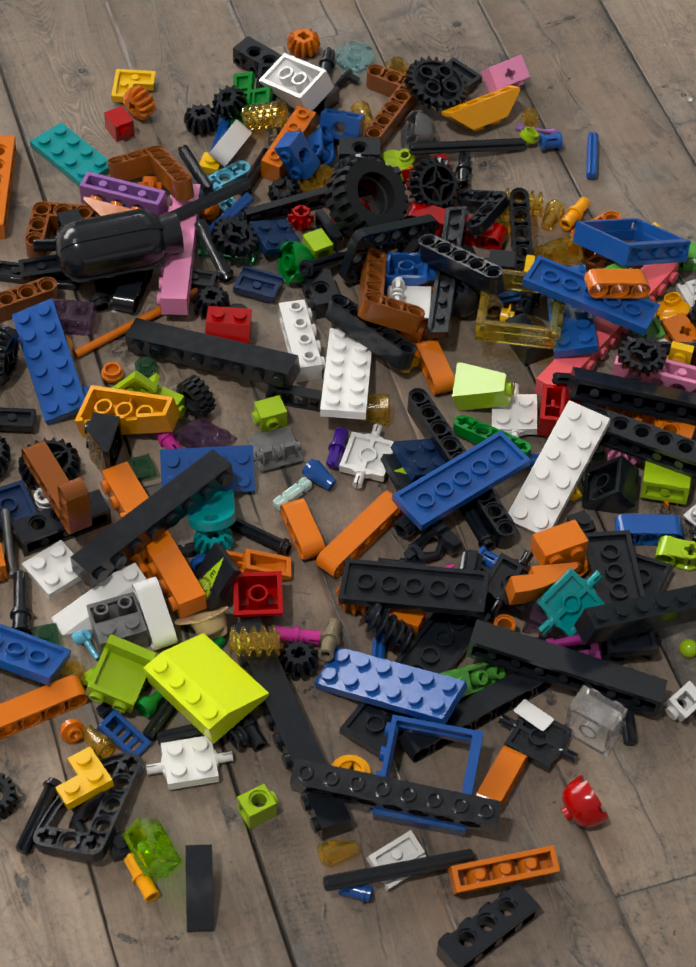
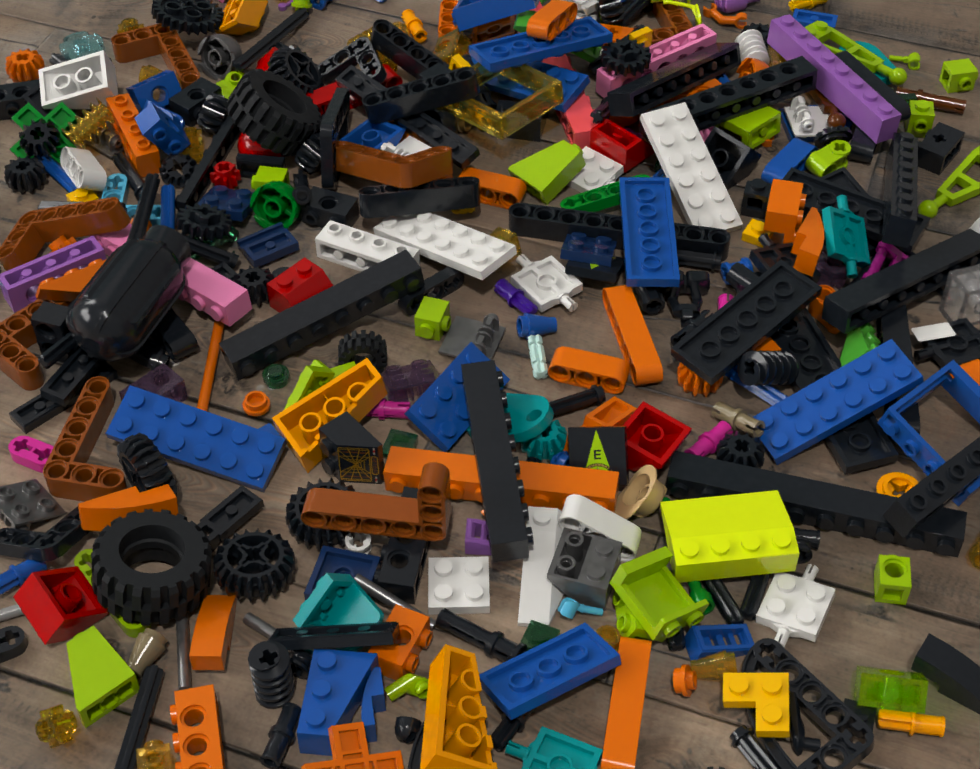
camera: 50 degrees left, 5 degrees down
clear yellow piece [230,625,280,658] -> none

